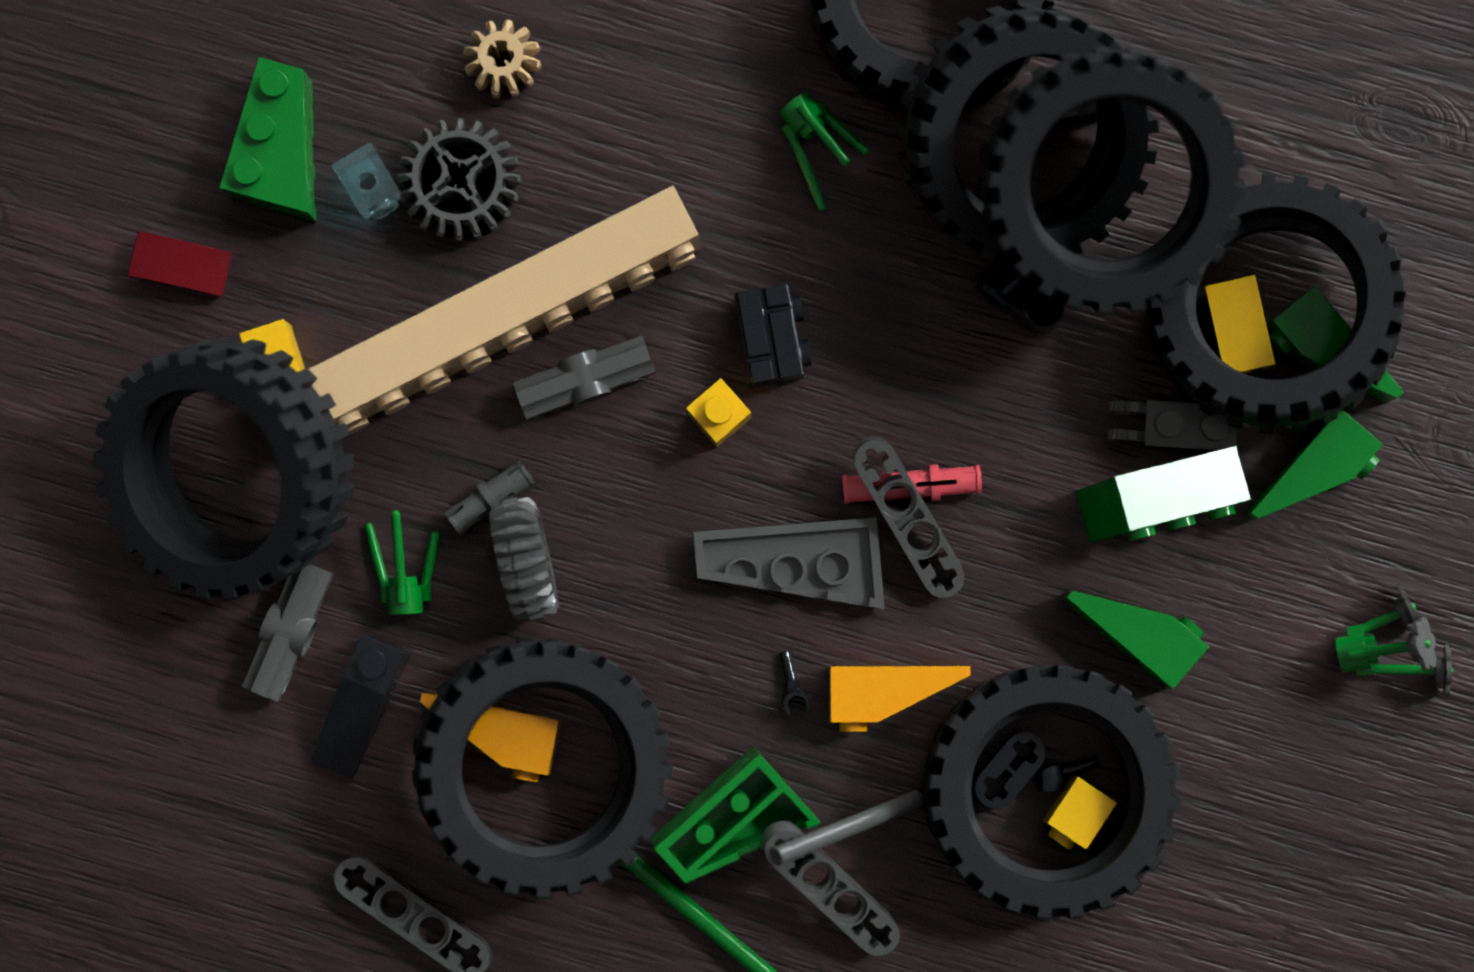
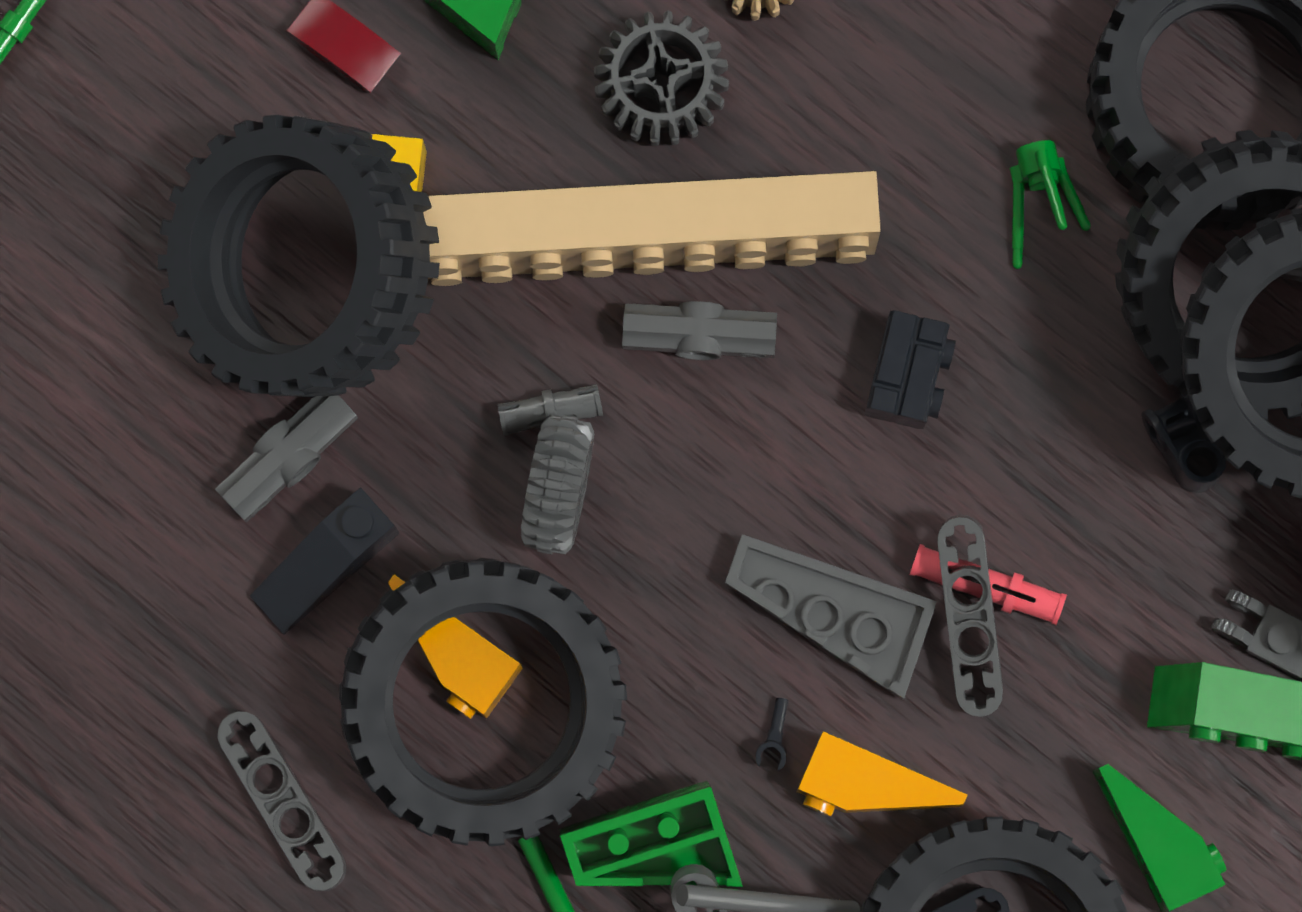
camera: 25 degrees right, 5 degrees down
clear light blue brick [331,142,401,220] -> none
green plant [365,510,440,615] -> none
yellow brick [686,378,751,447] -> none

